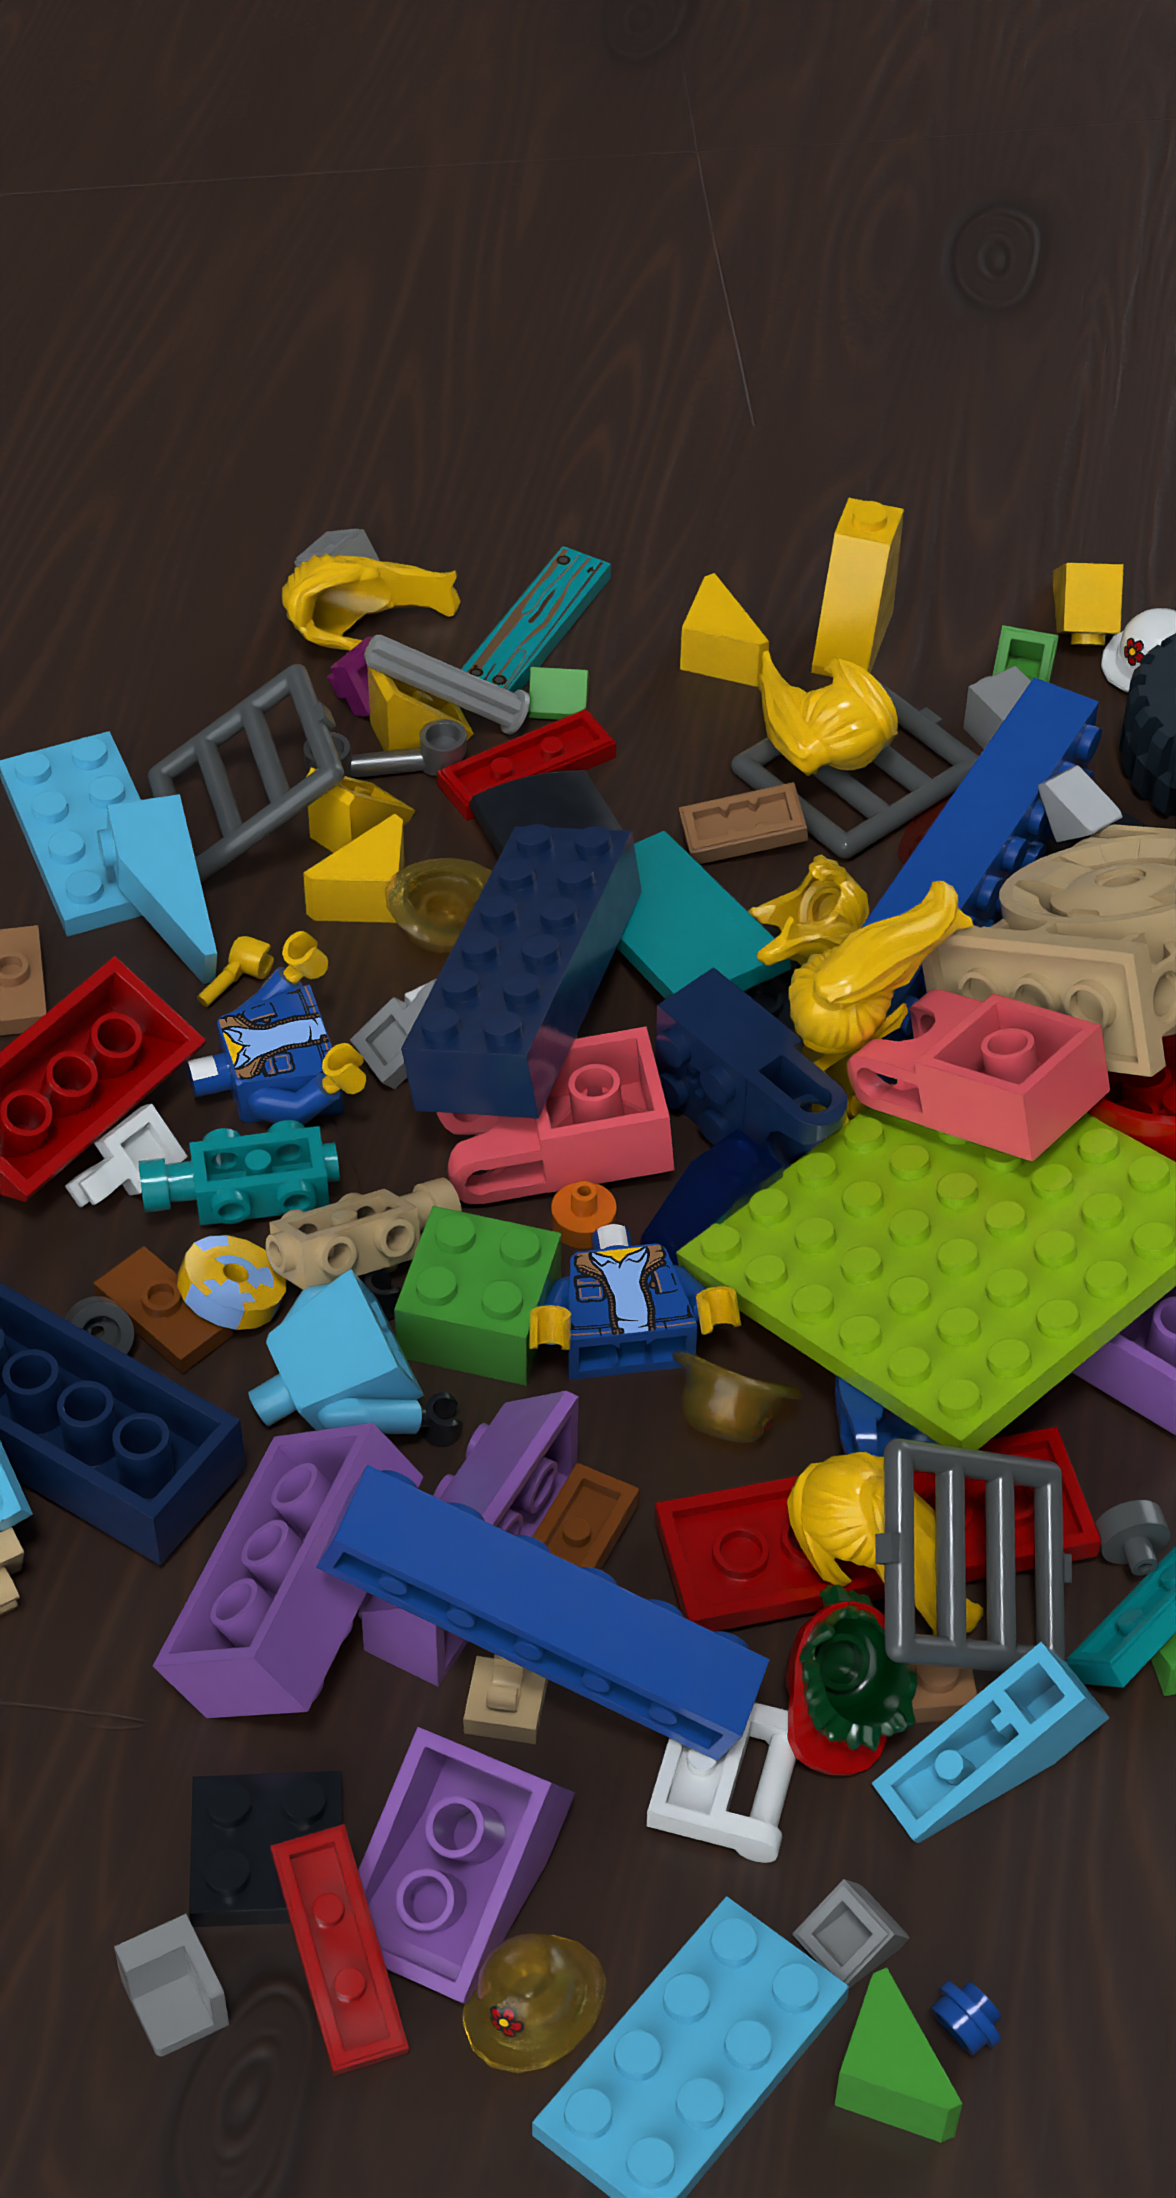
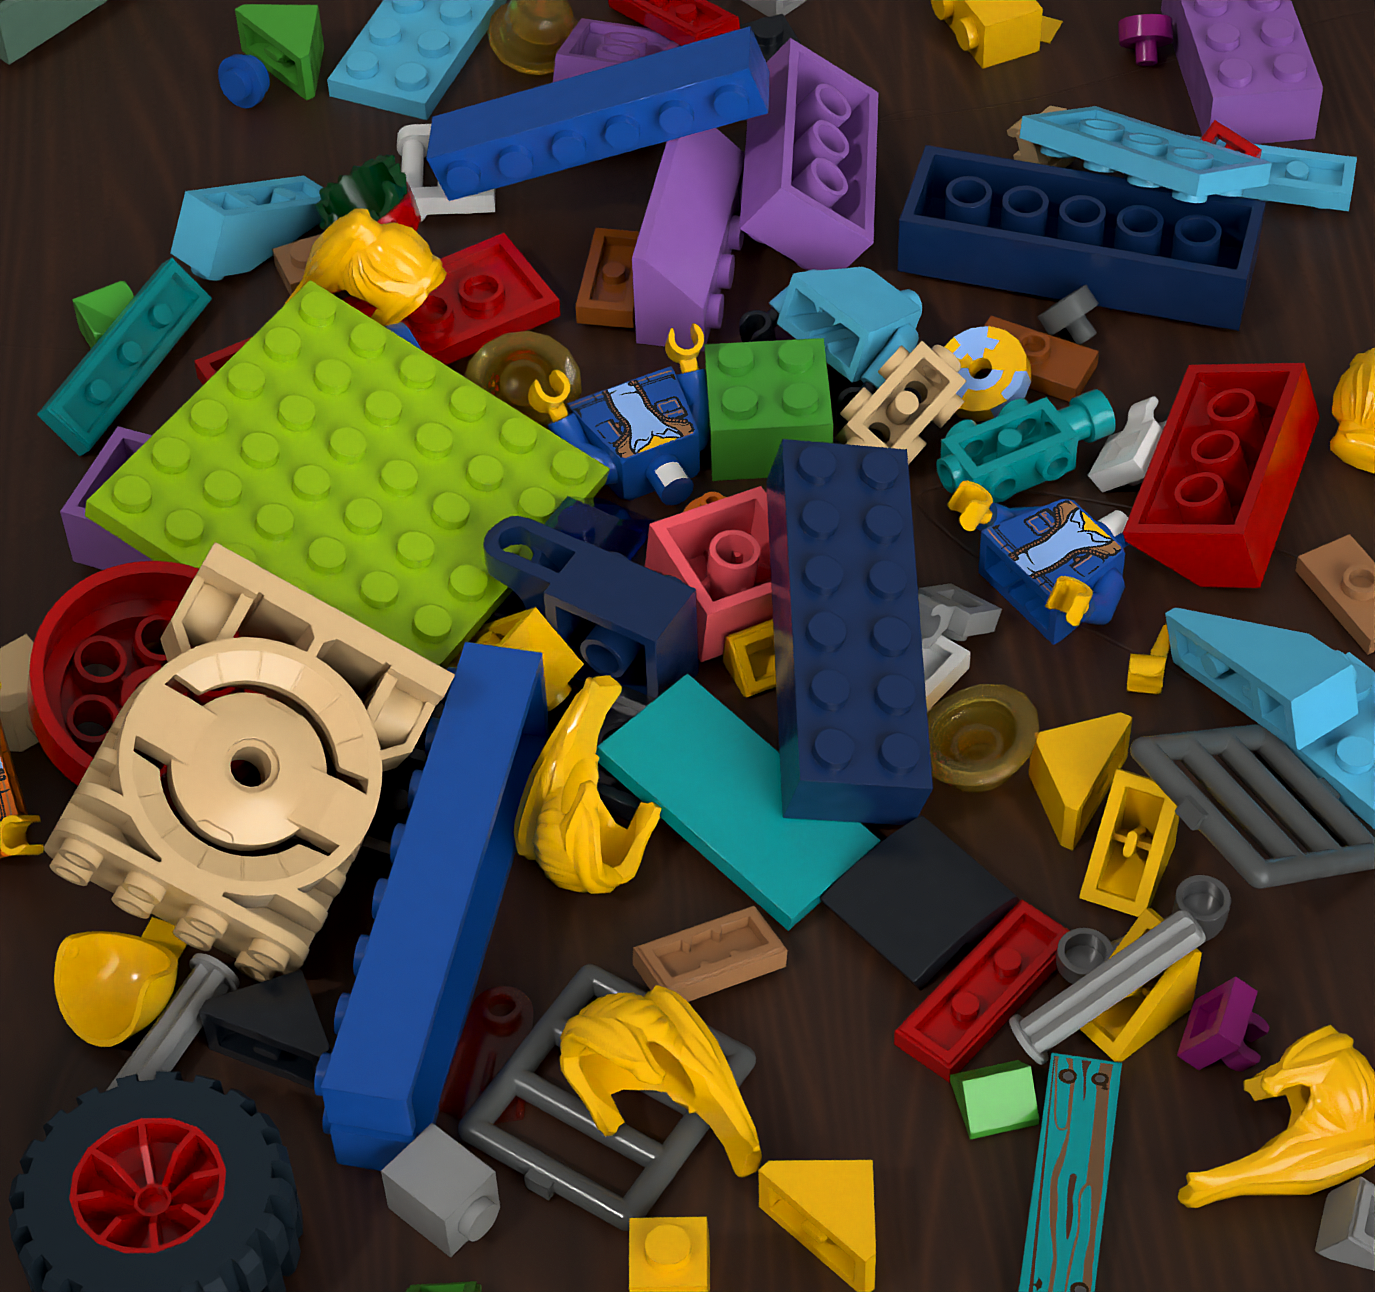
camera: 165 degrees right, 0 degrees up
tan tile [463,1654,548,1744] -> none
yellow hair [788,881,974,1055] -> none
light grey slope [792,1879,910,1988] -> none
coral brick [847,989,1110,1162] -> none
dark grey bar [875,1439,1072,1672] -> none
light grey slope [1038,765,1123,842] -> none
dark grey tile [1095,1500,1171,1576] -> none

